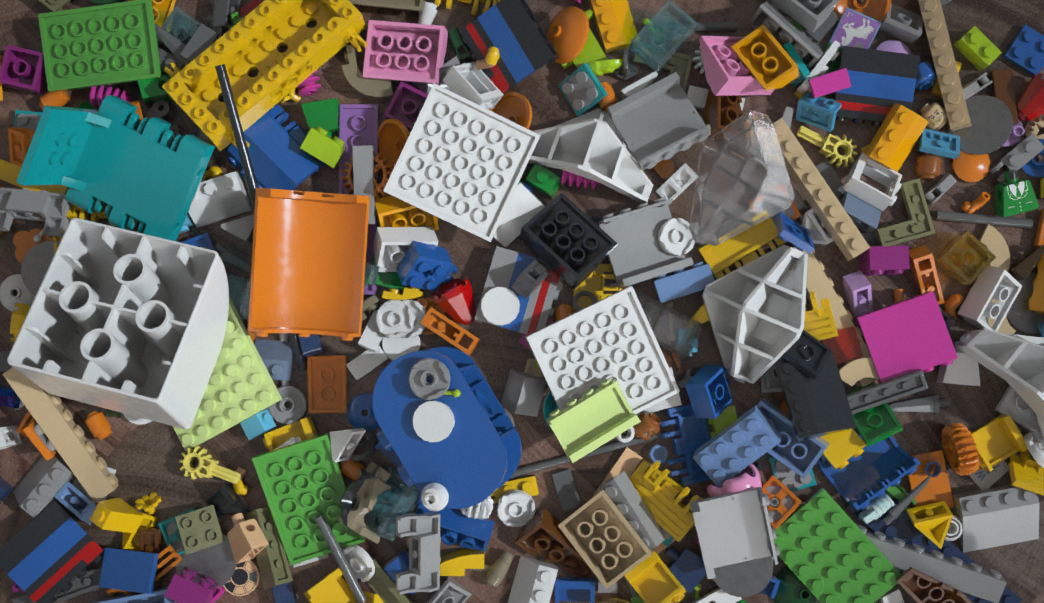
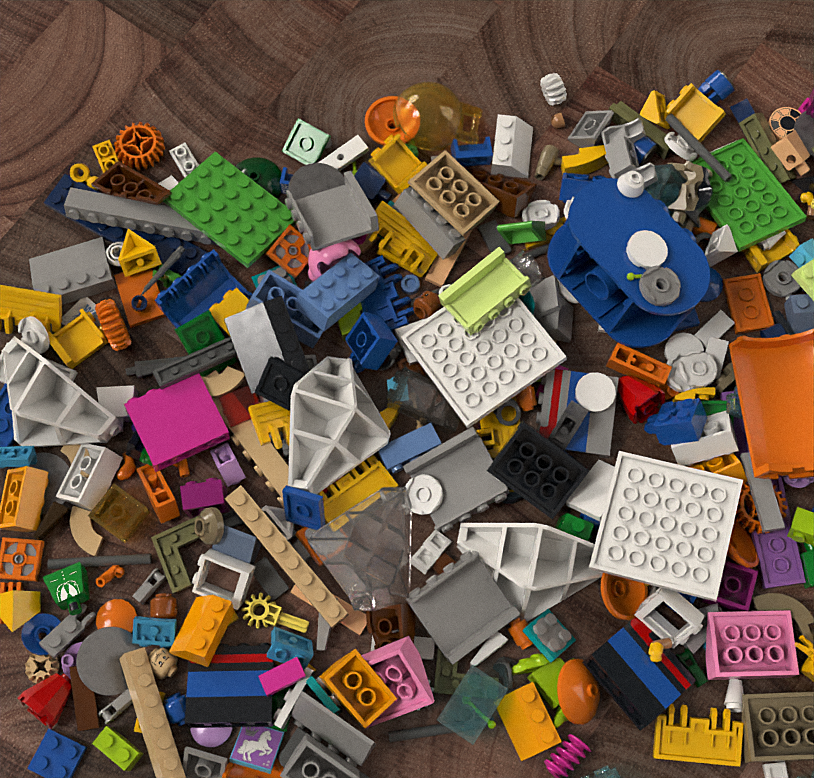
camera: 175 degrees right, 15 degrees down
light aqua hinge [858,493,895,524] -> none
none -> dark tan piece [194,507,224,545]
none -> bright green tile [497,221,546,244]
none -> clear cylinder [511,249,547,287]
none -> light grey tile [529,275,561,319]

